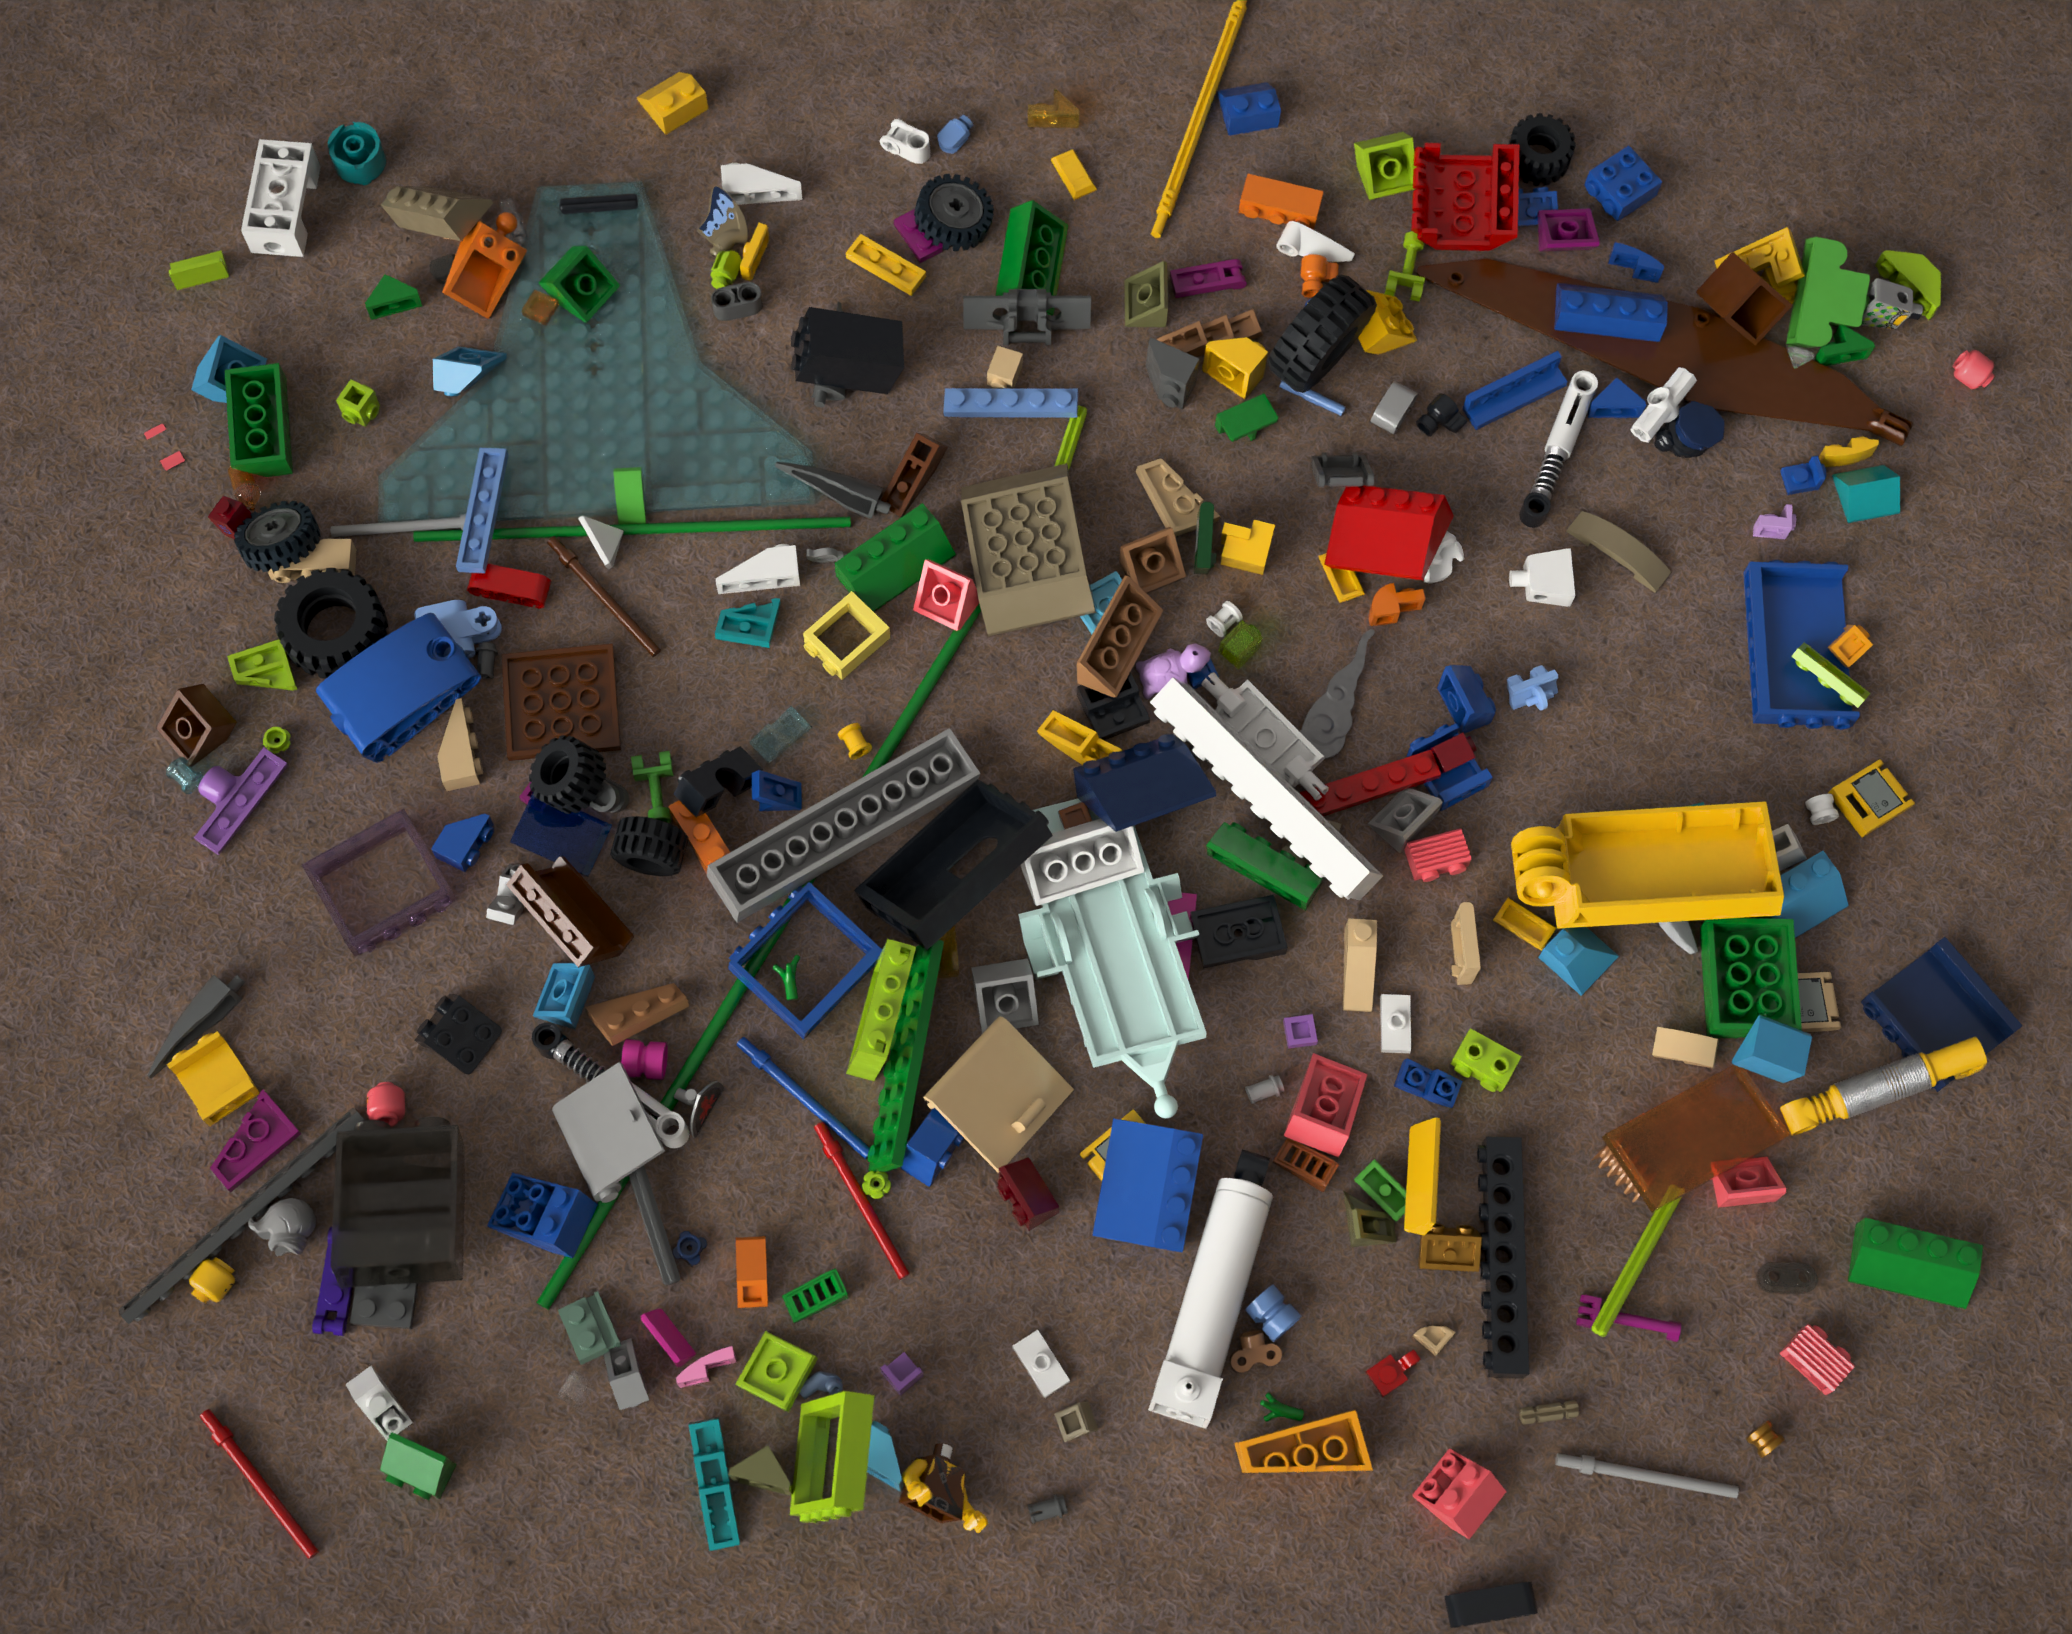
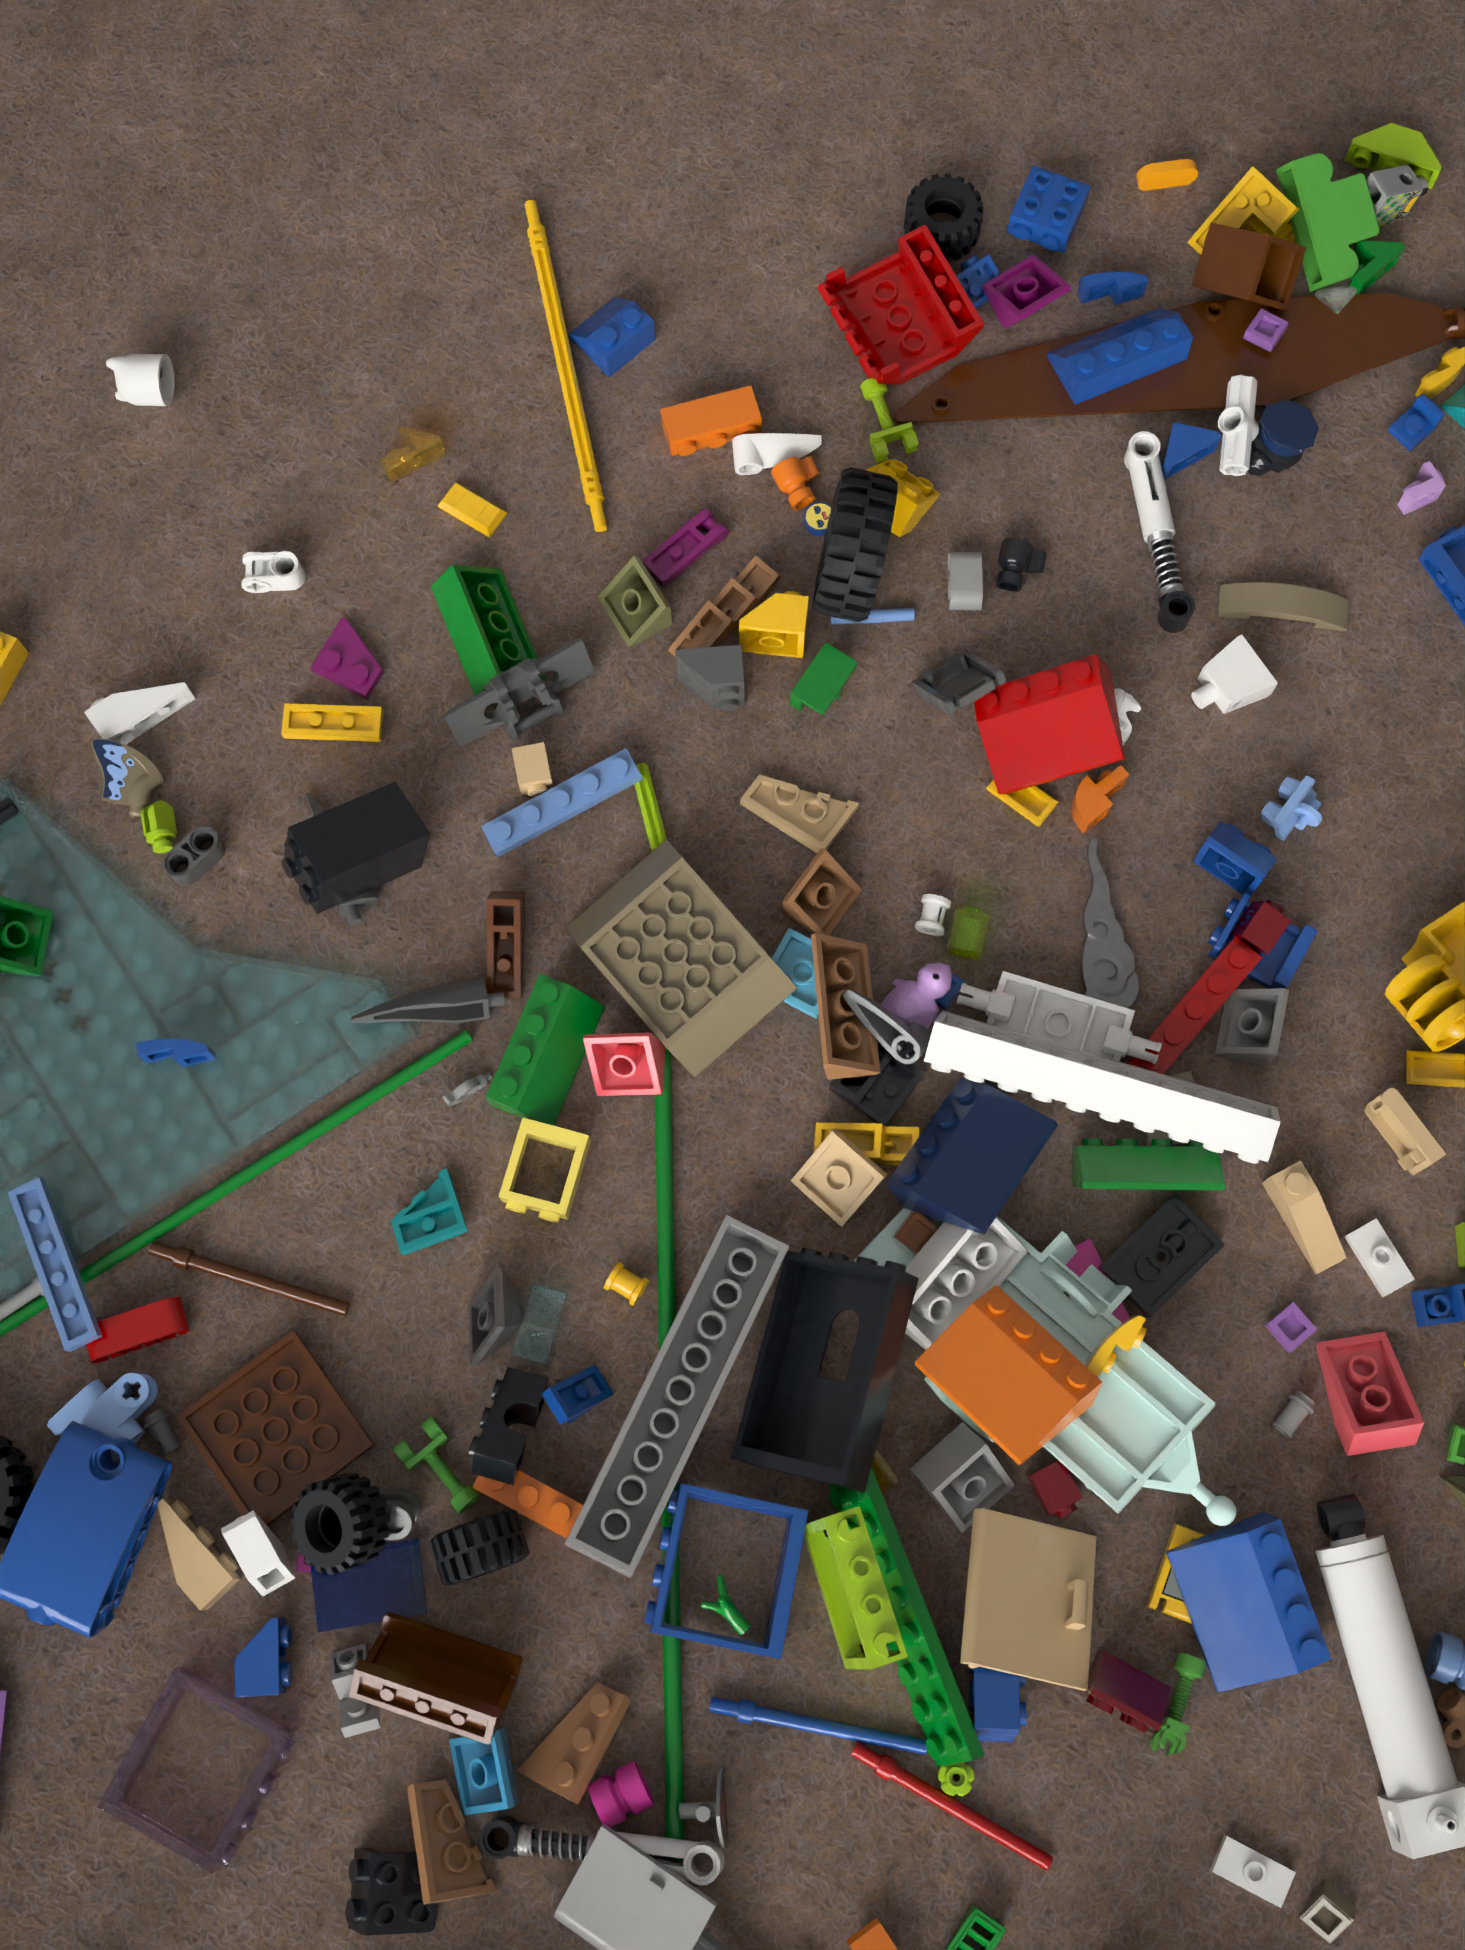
camera: 25 degrees left, 5 degrees up
white slope [578,516,623,570] -> none
bright green slope [613,467,646,524] -> none
white slope [716,544,800,594] -> none
yellow plate [740,223,770,281] -> none
wheel [914,174,994,251] -> none
medium blue arm [937,115,973,154] -> none
dark green container [1194,502,1216,575] -> none
yellow plate [1221,520,1275,575] -> none
dark orange slope [1273,1138,1340,1192] -> none
lime slope [1354,132,1416,200] -> none
coral brick [1404,828,1472,882] -> none
blue fence [1462,351,1568,430] -> none
none -> blue slope [135,1039,217,1068]
none -> white slope [221,1510,295,1596]
none -> medium nougat wing [407,1779,497,1905]
none -> flat silver slope [468,1267,522,1366]
none -> tan tile [791,1128,888,1227]
none -> dark grey piece [842,988,931,1064]
none -> orange slope [914,1285,1103,1465]
none -> dark red brick [1026,1460,1083,1518]
none -> yellow slope [1085,1315,1147,1377]
none -> light orange tile [1136,159,1198,191]
none -> bright green bar [1150,1653,1206,1756]
none -> medium lavender plate [1243,308,1289,352]

